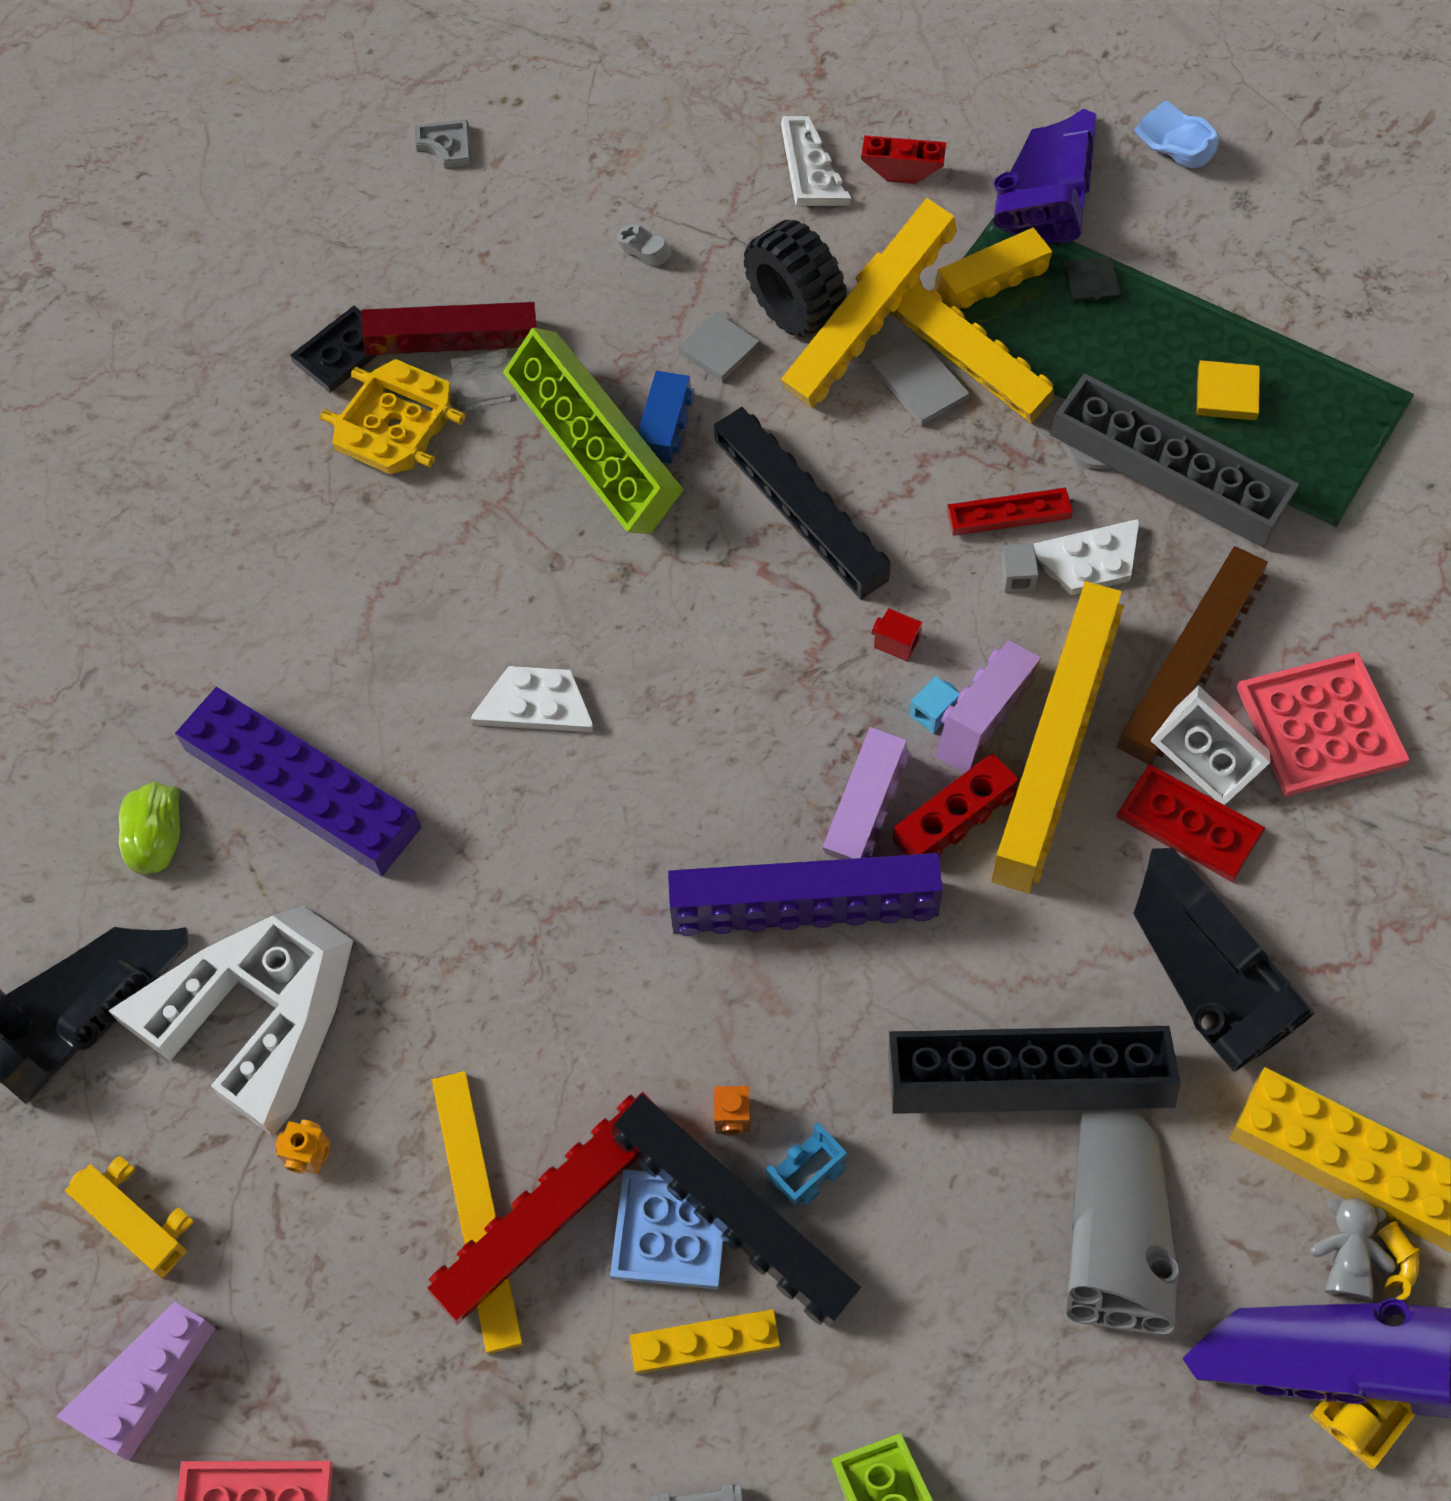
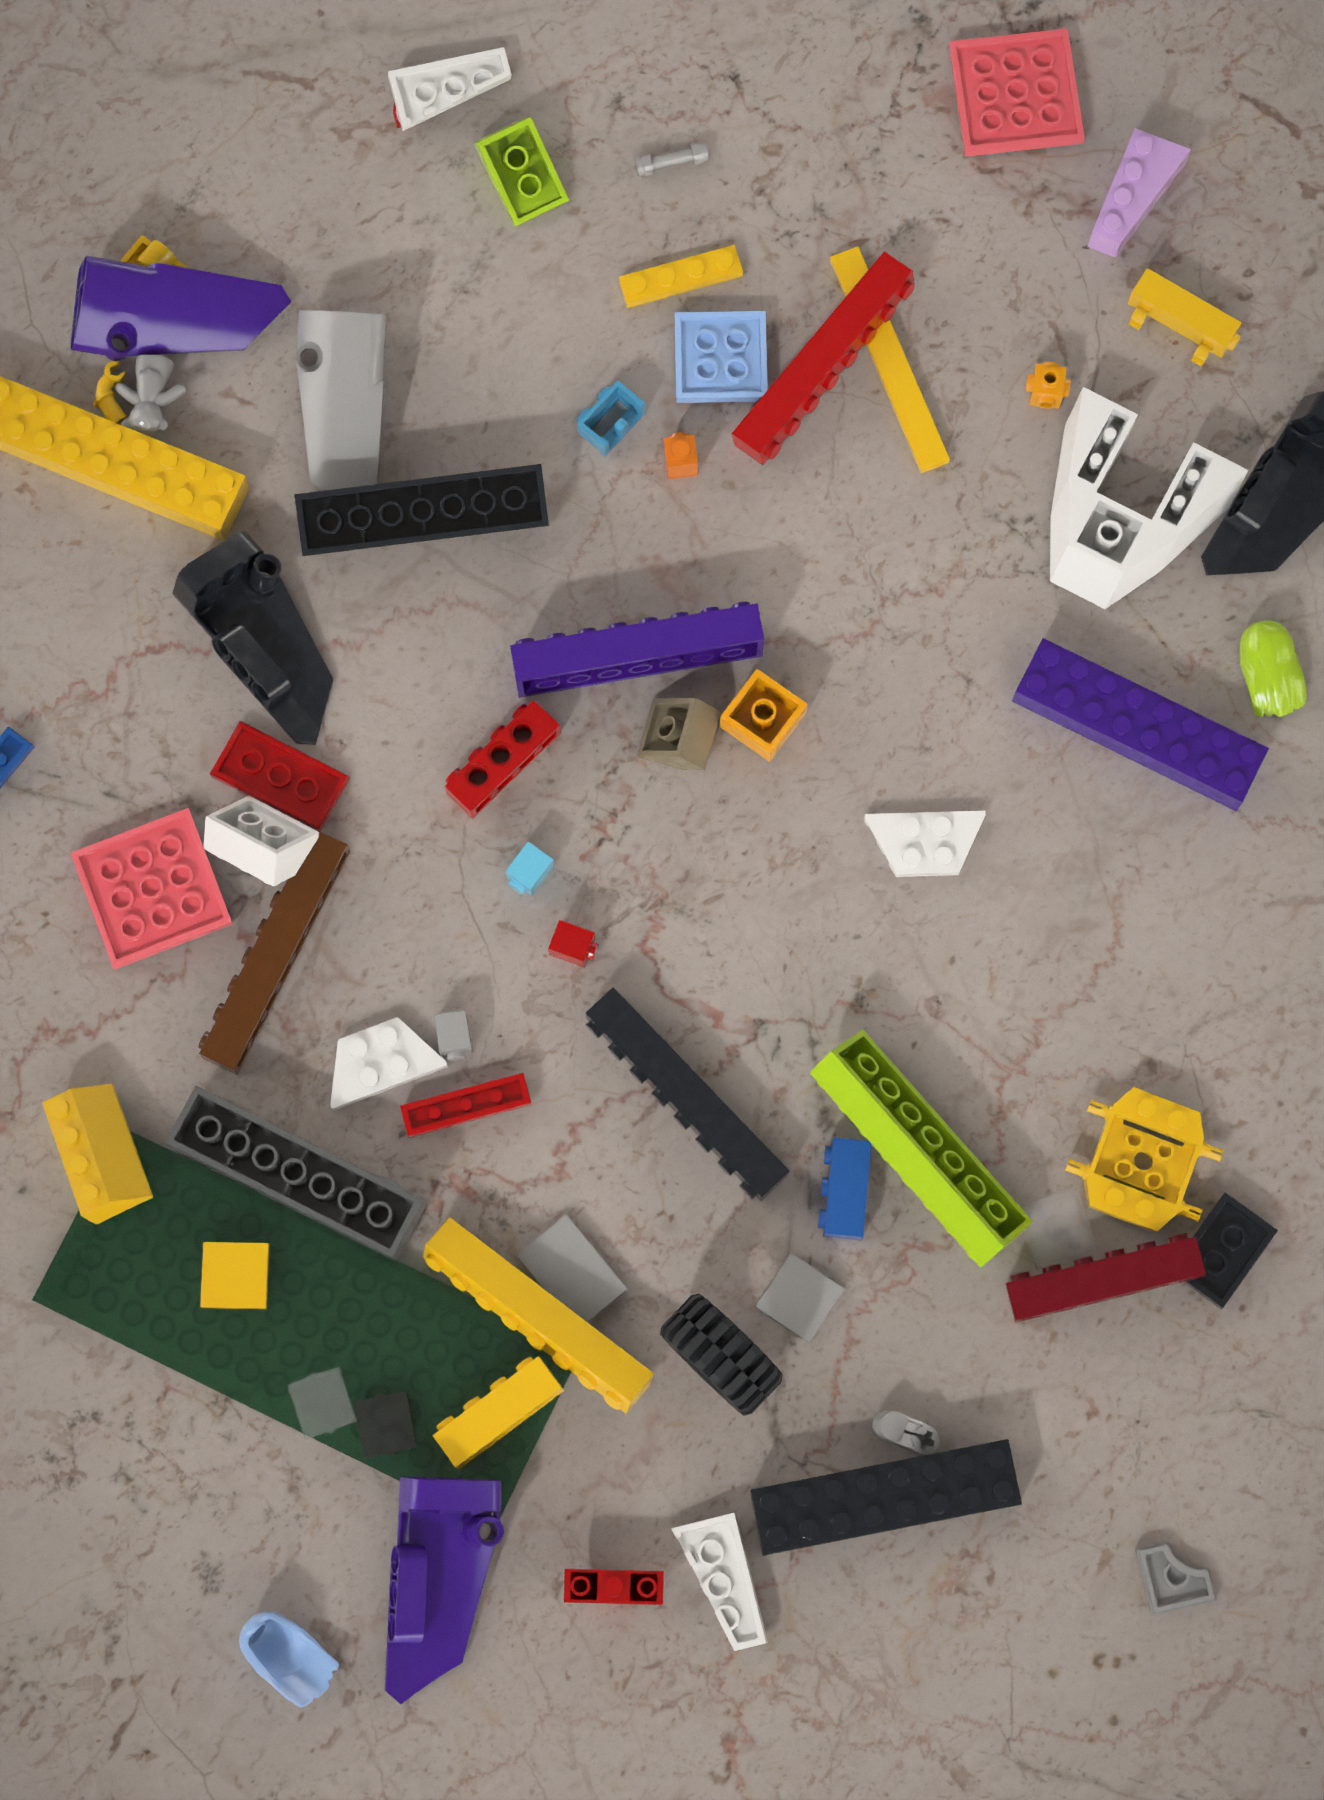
camera: 170 degrees right, 15 degrees up
black brick [611,1093,862,1326] -> none
yellow brick [781,198,957,408] -> none
lavender wedge [822,727,911,859] -> none
lavender wedge [935,640,1041,773] -> none
yellow brick [991,581,1125,894] -> none
none -> yellow slope [42,1084,153,1225]
none -> clear piece [288,1367,357,1439]
none -> dark tan slope [637,698,721,770]
none -> light orange brick [719,669,808,762]
none -> black brick [750,1439,1022,1556]

